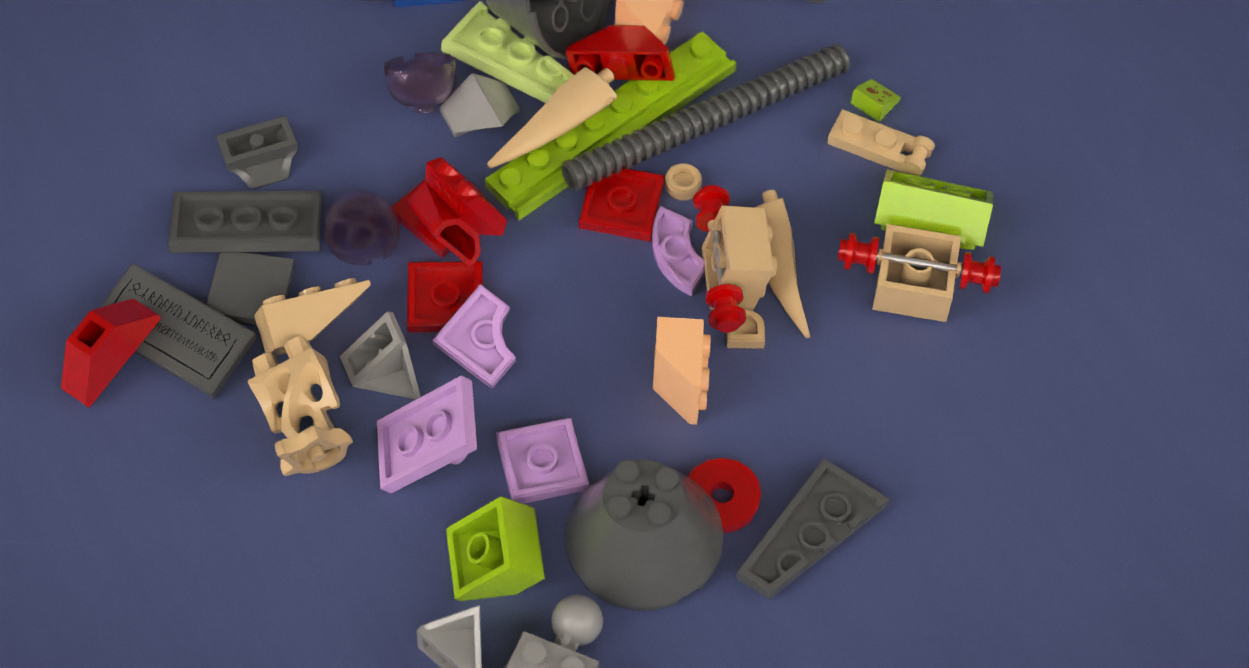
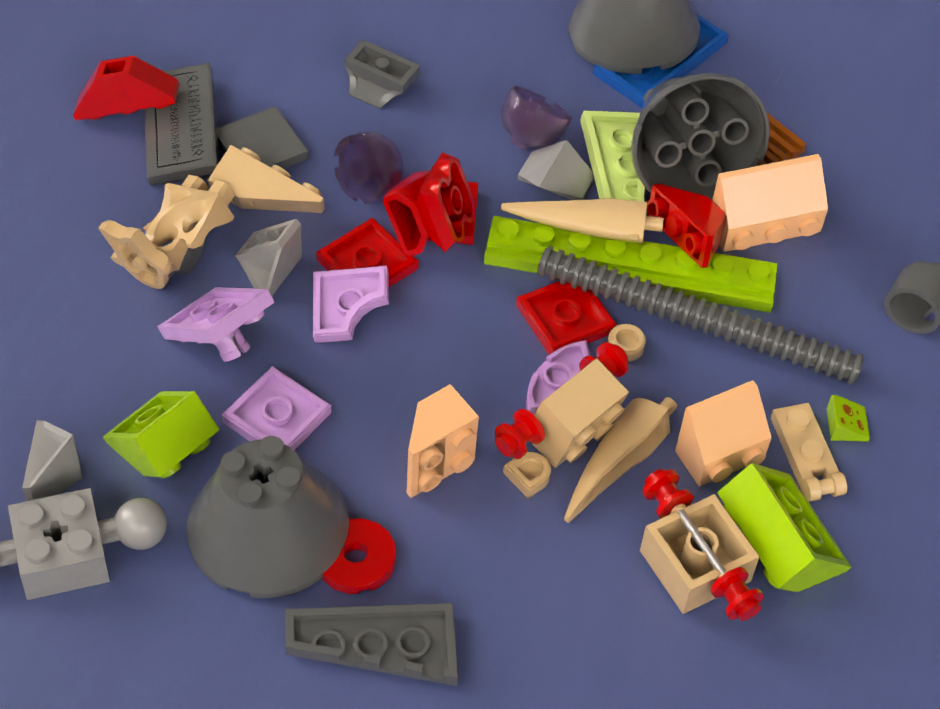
camera: 50 degrees right, 5 degrees down
dark grey tile [168,191,323,253] -> none
none -> light nougat slope [675,380,772,487]

